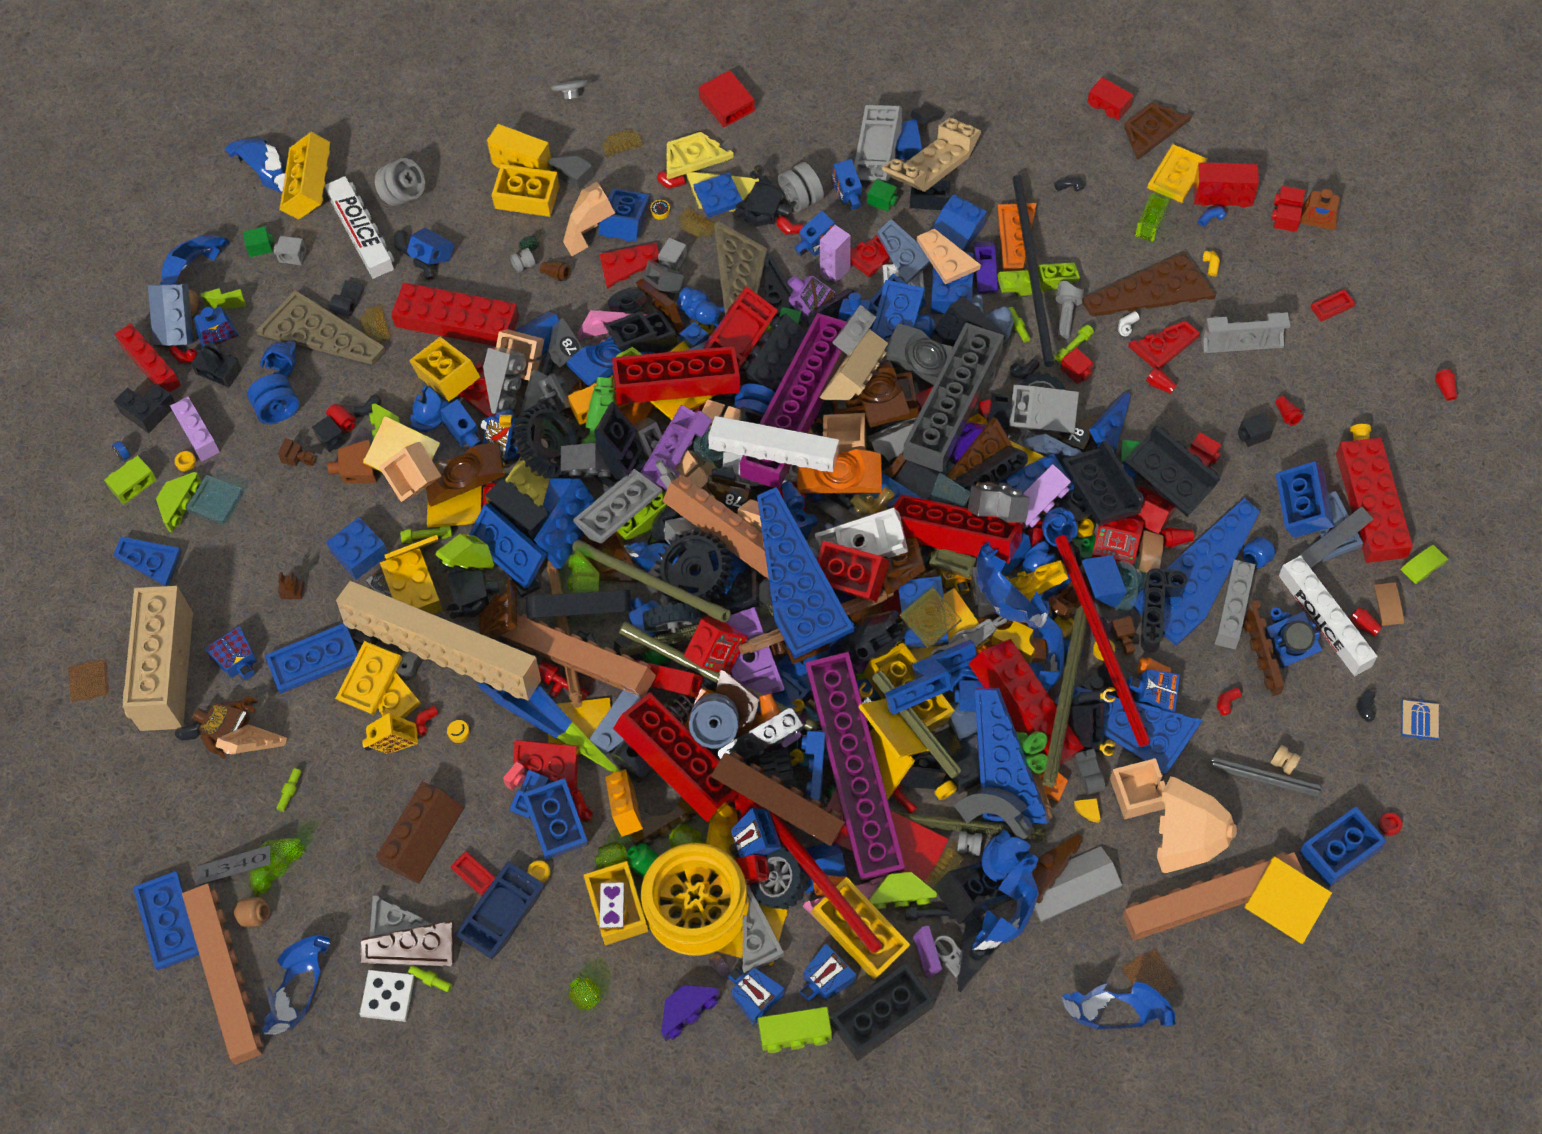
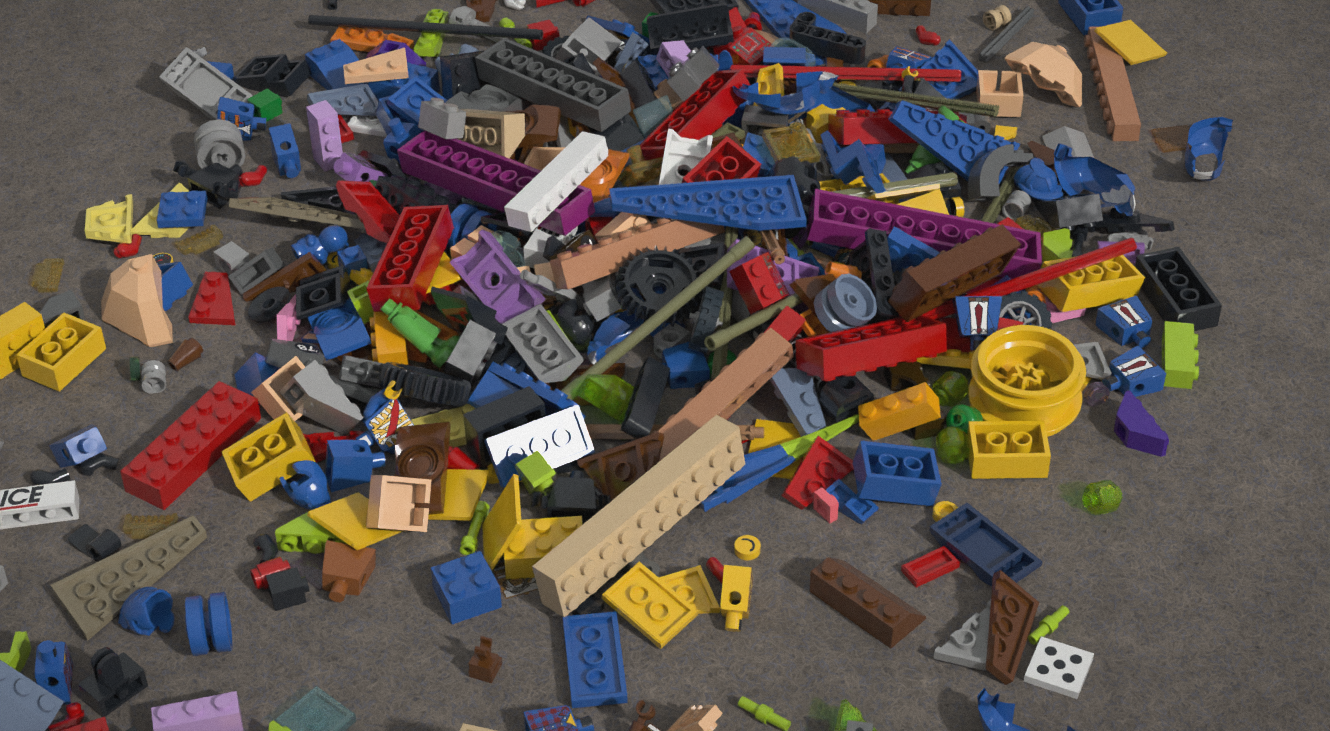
camera: 75 degrees left, 20 degrees down
reddish brown piece [278,438,316,466] -> none
tile [600,883,624,930] -> none
red brick [698,70,755,128] -> none
tan slope [882,118,981,192] -> none

